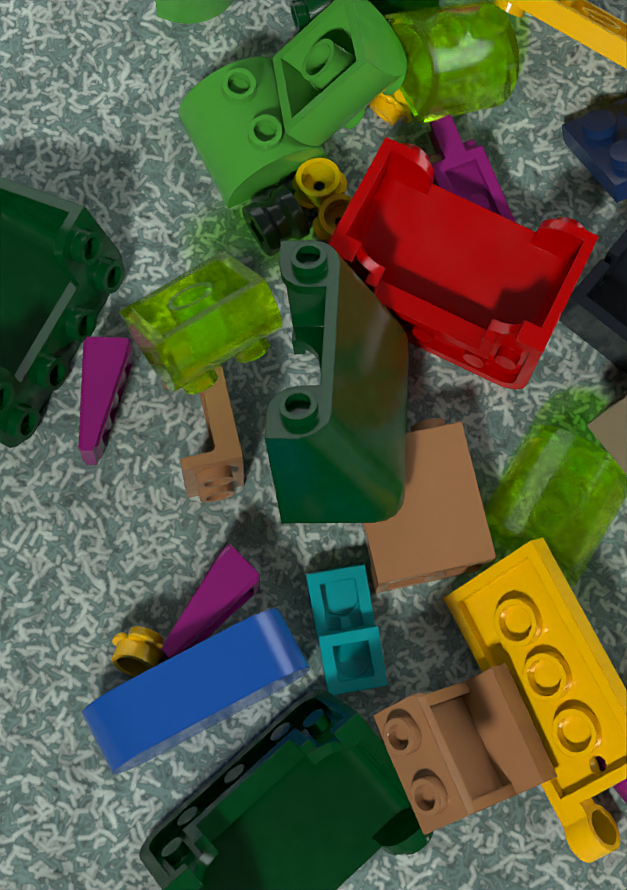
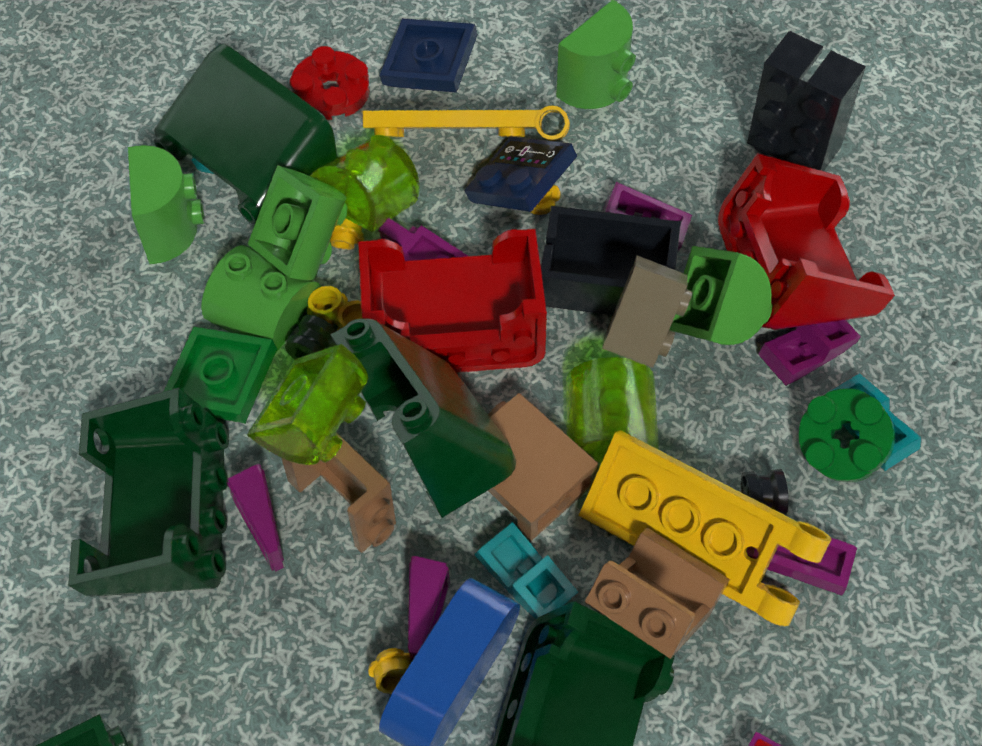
camera: 25 degrees left, 15 degrees down
none -> green plate [163,327,277,424]

